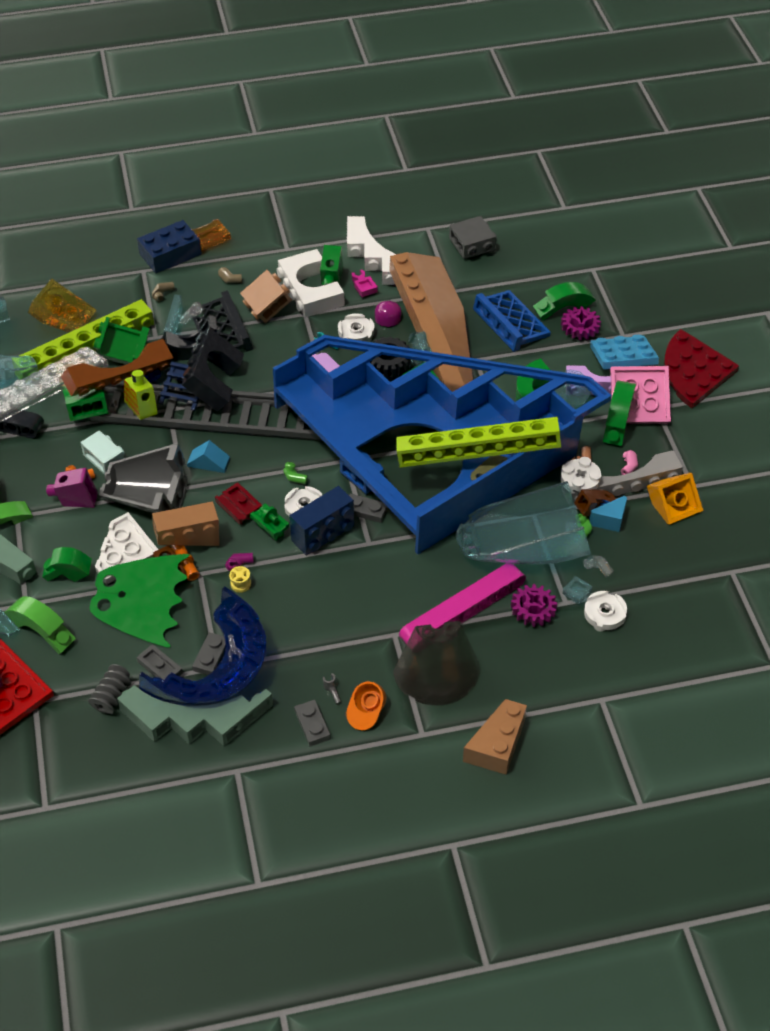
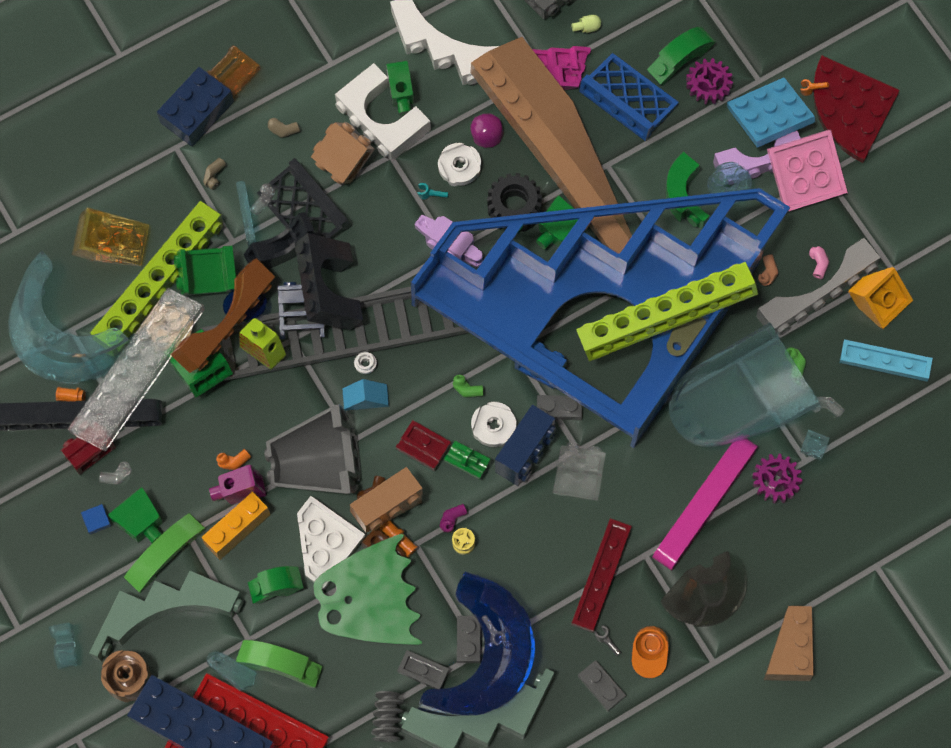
camera: 15 degrees left, 20 degrees up
light aqua brick [80,430,125,475] -> none
dark pink plate [352,270,378,297] -> none
clear light blue plate [409,331,432,367] -> none
white plate [561,457,601,493] -> none
reddish brown leg [574,489,616,516] -> none
white plate [584,591,627,632] -> none
dark azure slope [589,496,627,532] -> none
green arch [603,380,636,446] -> none
none -> light orange brick [201,492,270,560]
none -> white plate [354,352,377,374]
none -> dark pink slope [532,46,591,90]
none -> clear plate [553,442,606,501]
none -> yellowish green cylinder [571,15,601,33]
none -> dark red plate [571,518,631,633]
none -> orange hand [800,79,829,96]
none -> medium azure plate [839,339,933,382]

